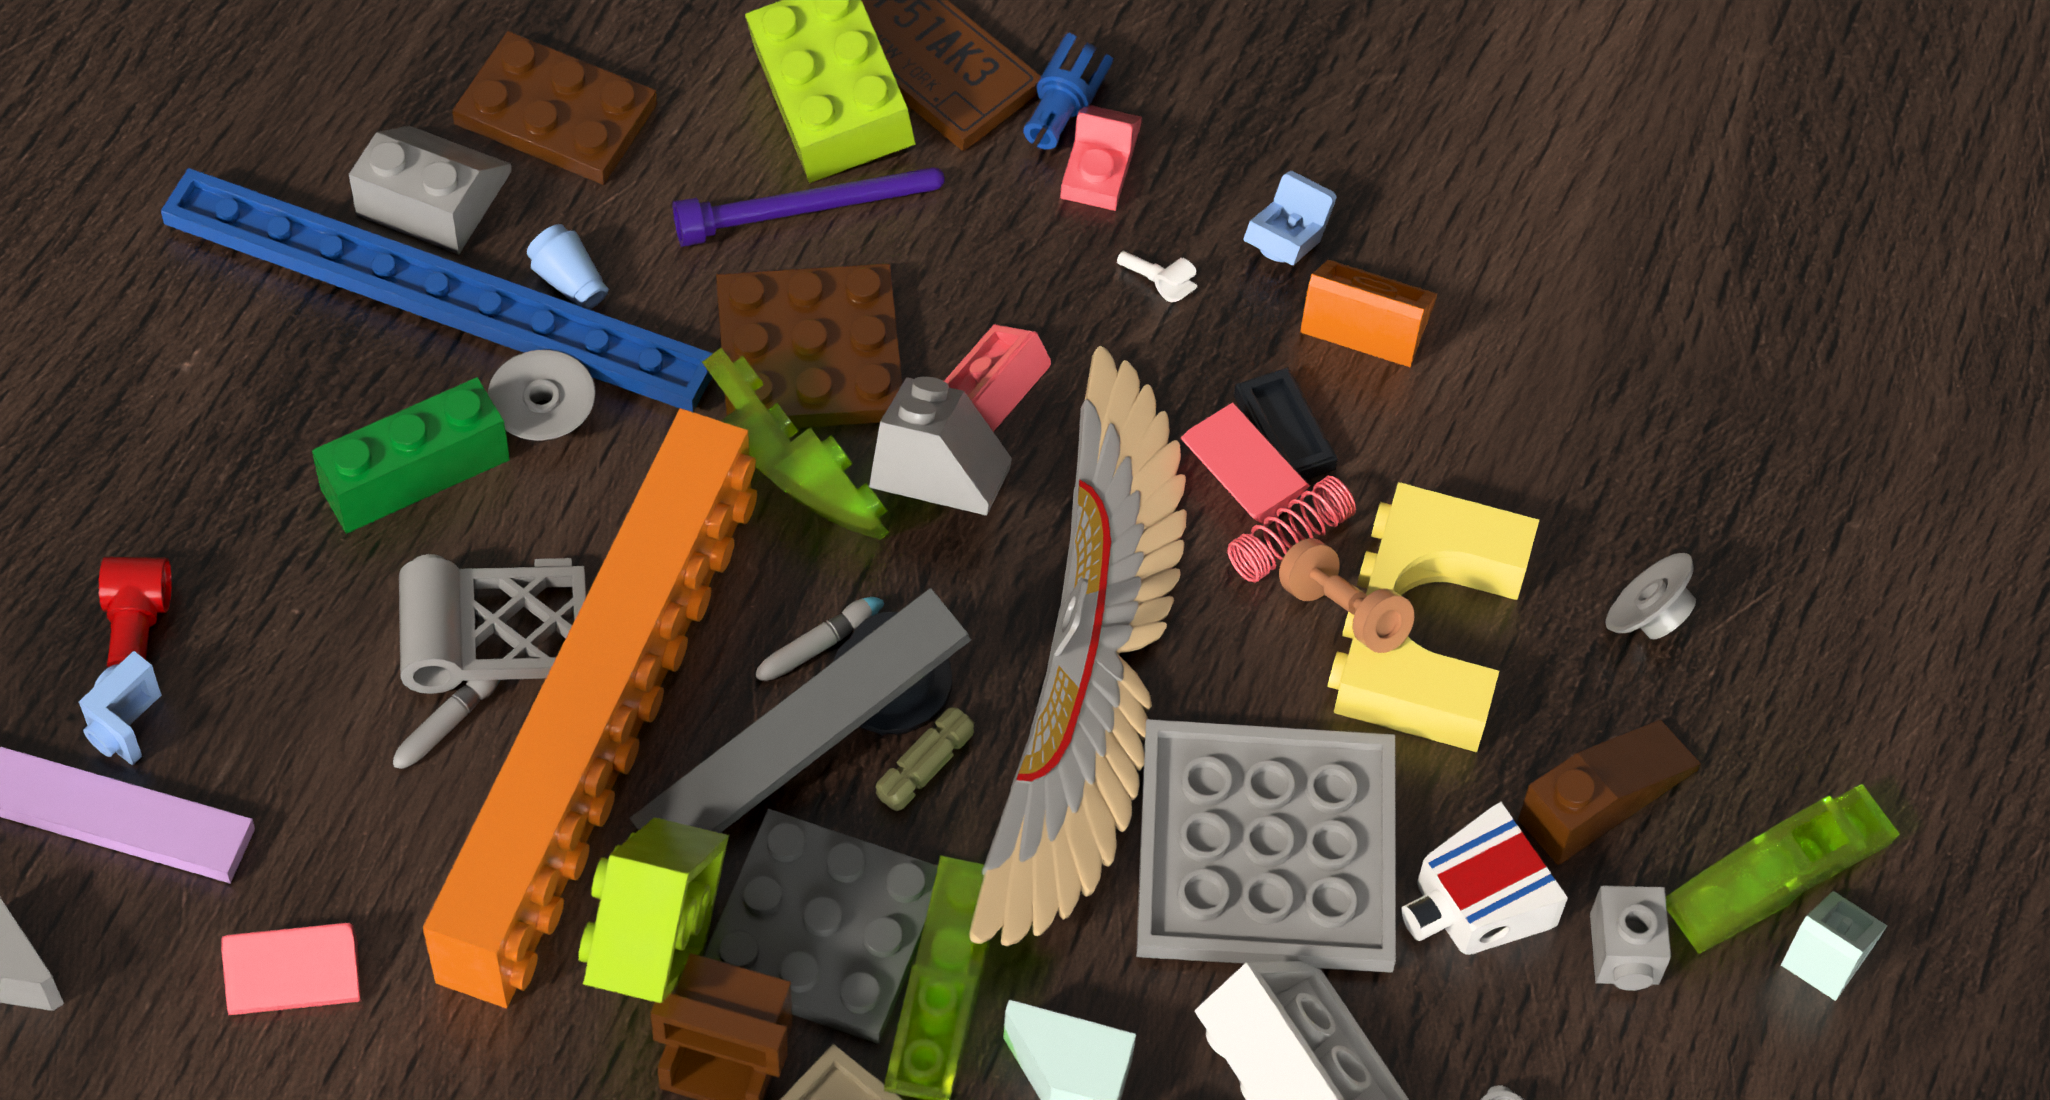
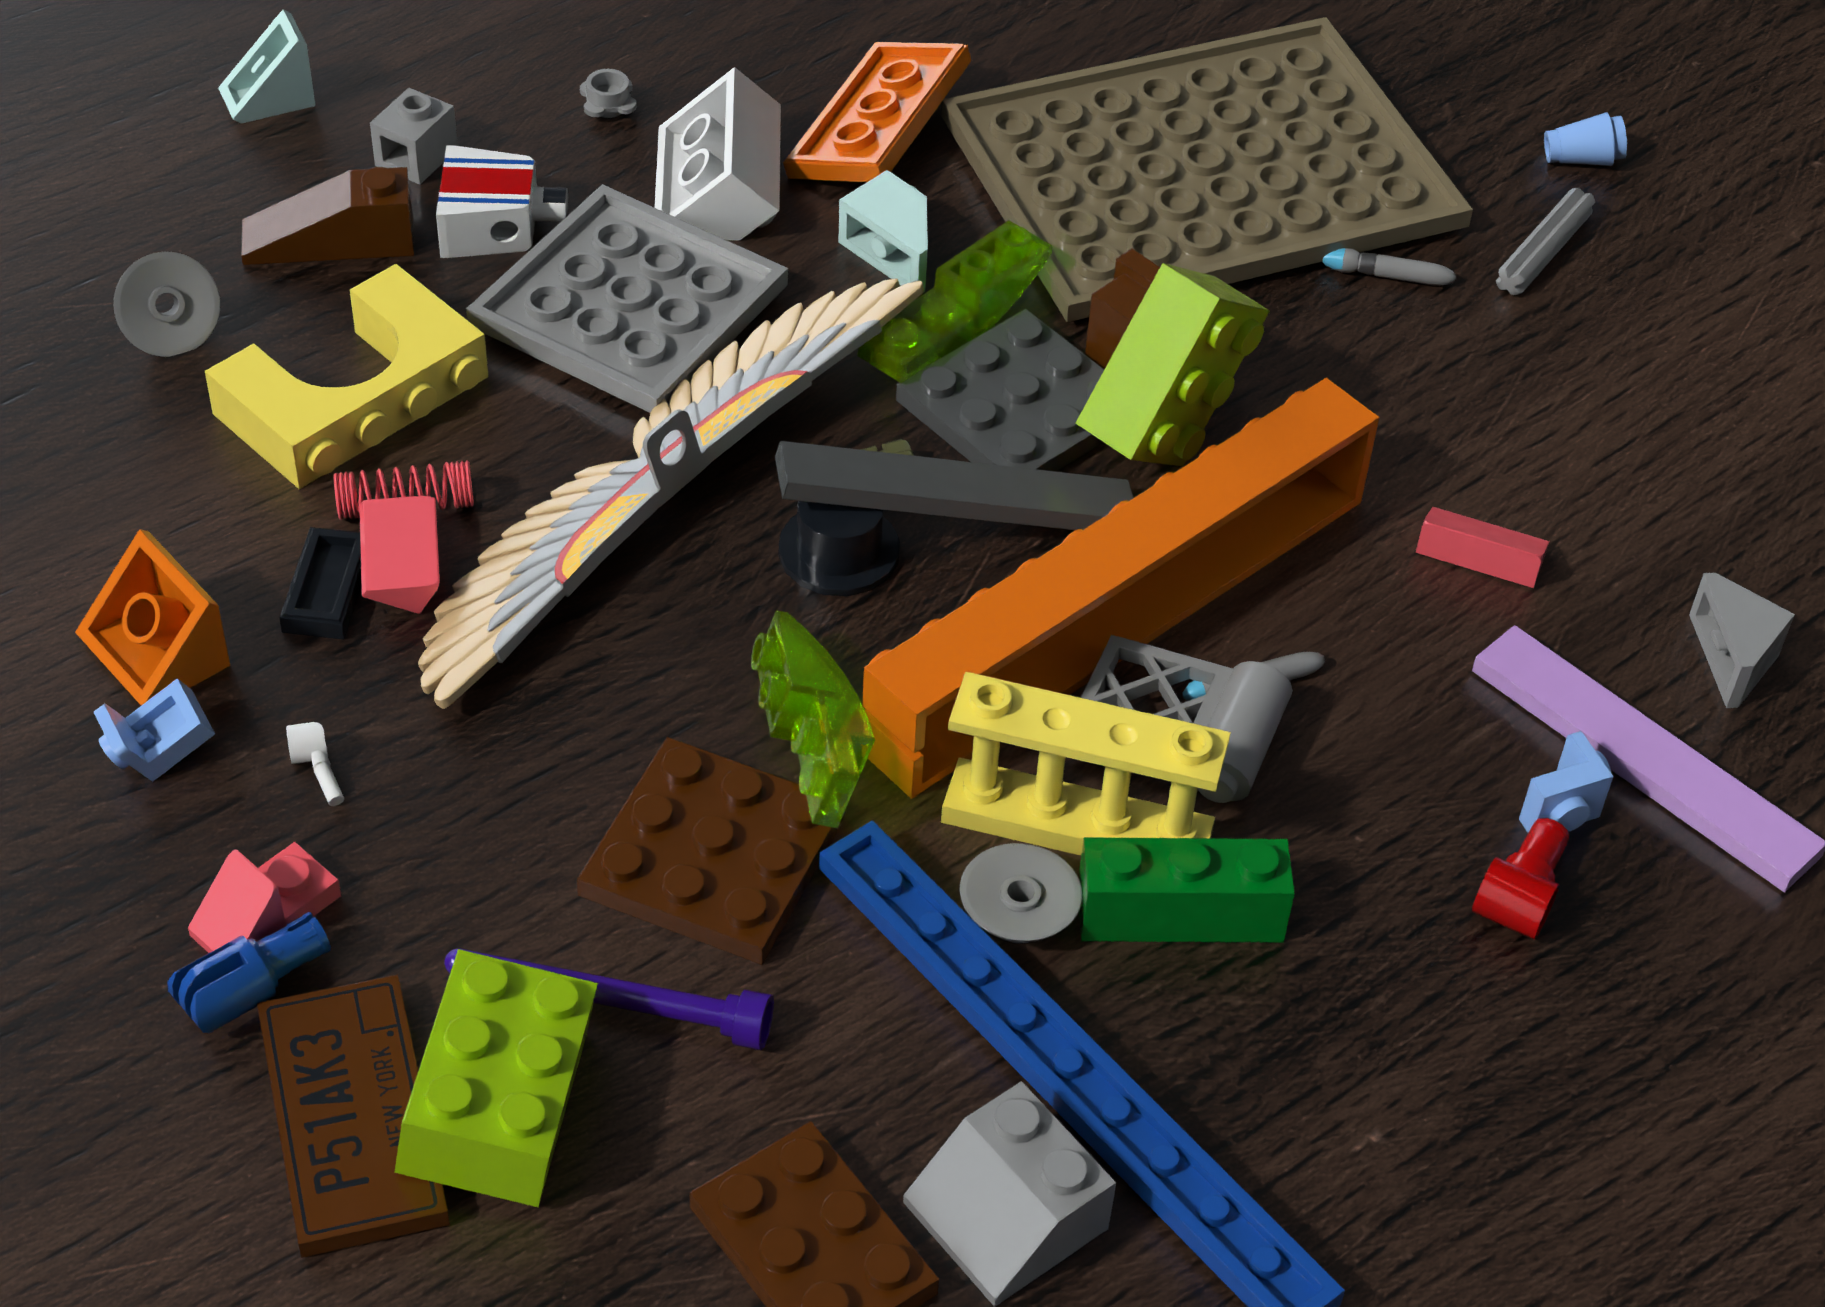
camera: 150 degrees left, 10 degrees down
light blue cone [527,224,609,310] -> none
light grey piece [756,597,884,681] -> none
light grey slope [869,377,1012,516] -> none
coral slope [944,324,1051,432] -> none
nougat wheel [1279,538,1414,653] -> none
clear neon green slope [1665,784,1900,954] -> none
none -> light yellow fence [941,672,1231,856]

